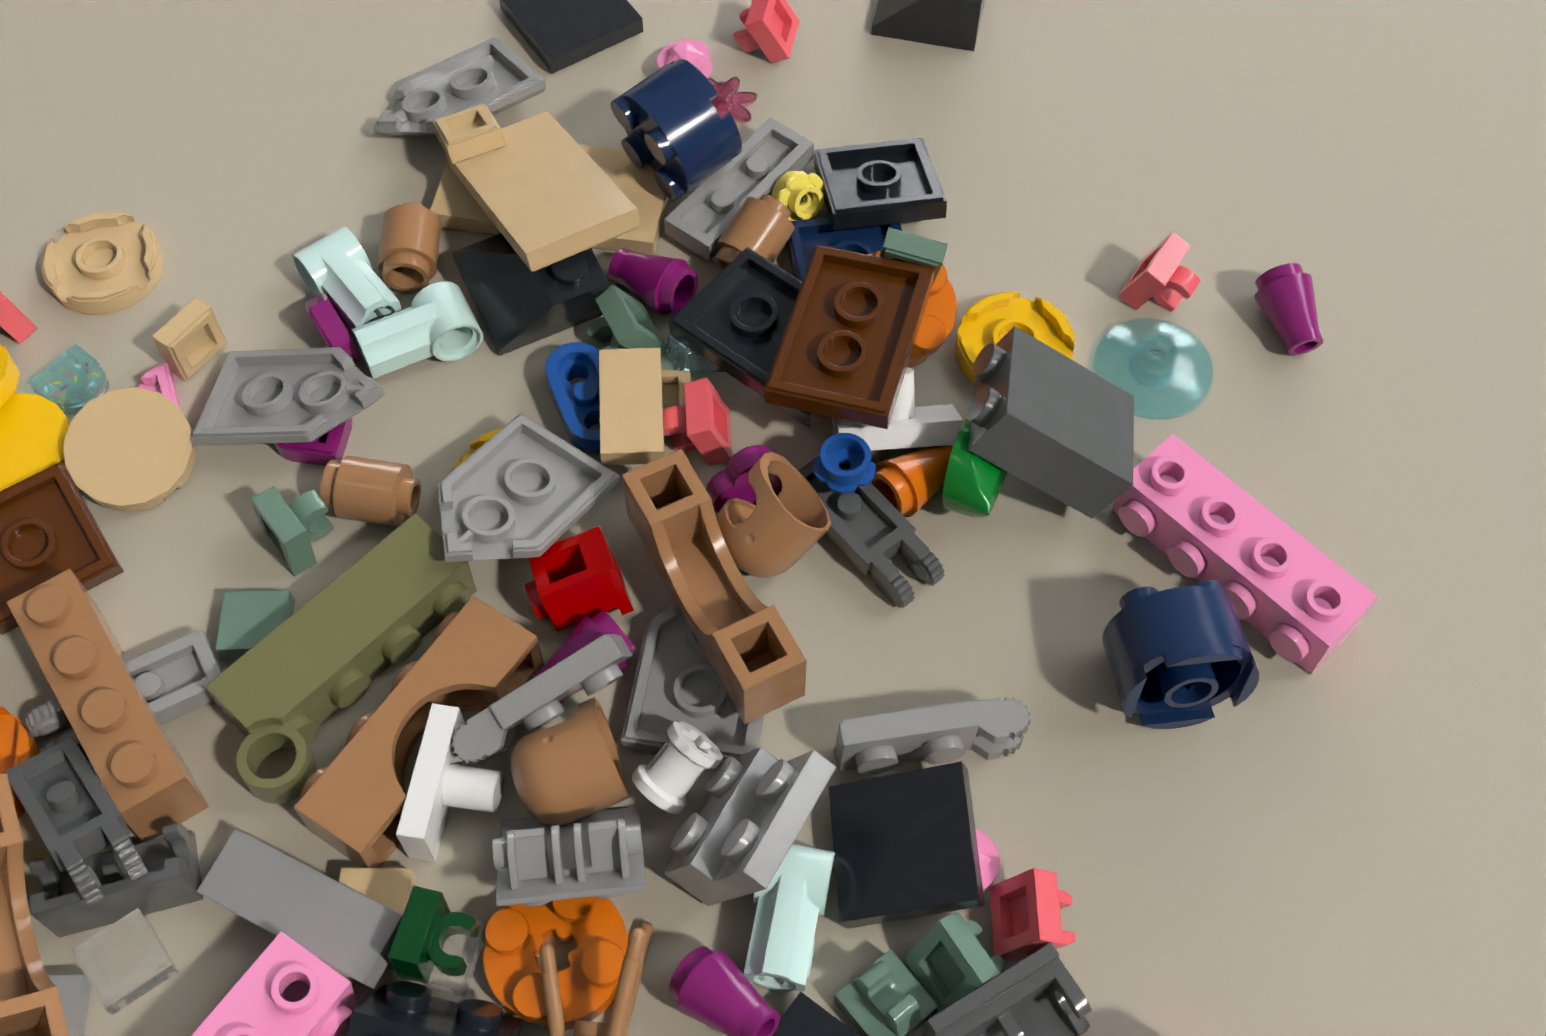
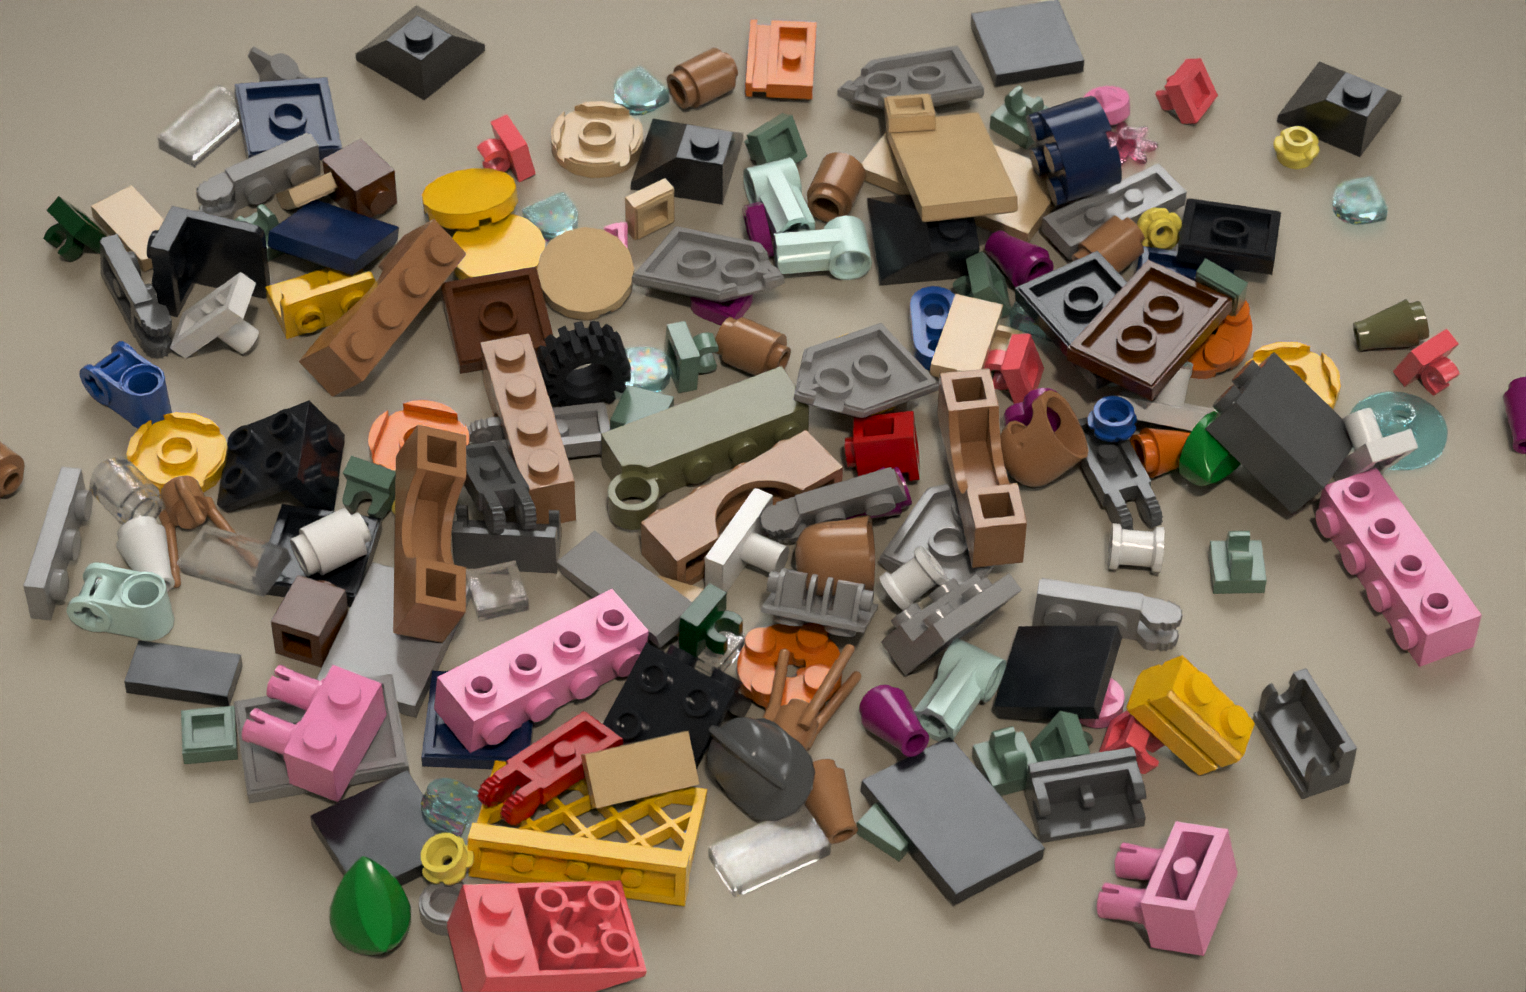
camera: 20 degrees right, 10 degrees down
dark blue brick [1102,580,1259,729] -> none
none -> black tyre [537,321,632,407]
none -> clear light blue tile [614,66,669,116]
none -> clear light blue tile [625,347,671,393]
none -> black slope [631,119,743,205]
none -> medium nougat brick [667,48,738,109]
none -> sand green tile [744,113,808,165]
none -> plate [745,19,817,99]
none -> sand green tile [990,85,1049,150]
none -> white bush [1108,523,1165,573]
none -> yellow brick [1126,655,1255,775]
none -> sand green tile [1208,531,1267,594]
none -> dark grey hinge [1252,668,1357,799]
none -> light yellow plate [1273,126,1320,169]
none -> clear light blue tile [1332,176,1388,225]
none -> white tile [1334,408,1418,481]
none -> olive cone [1353,299,1429,351]

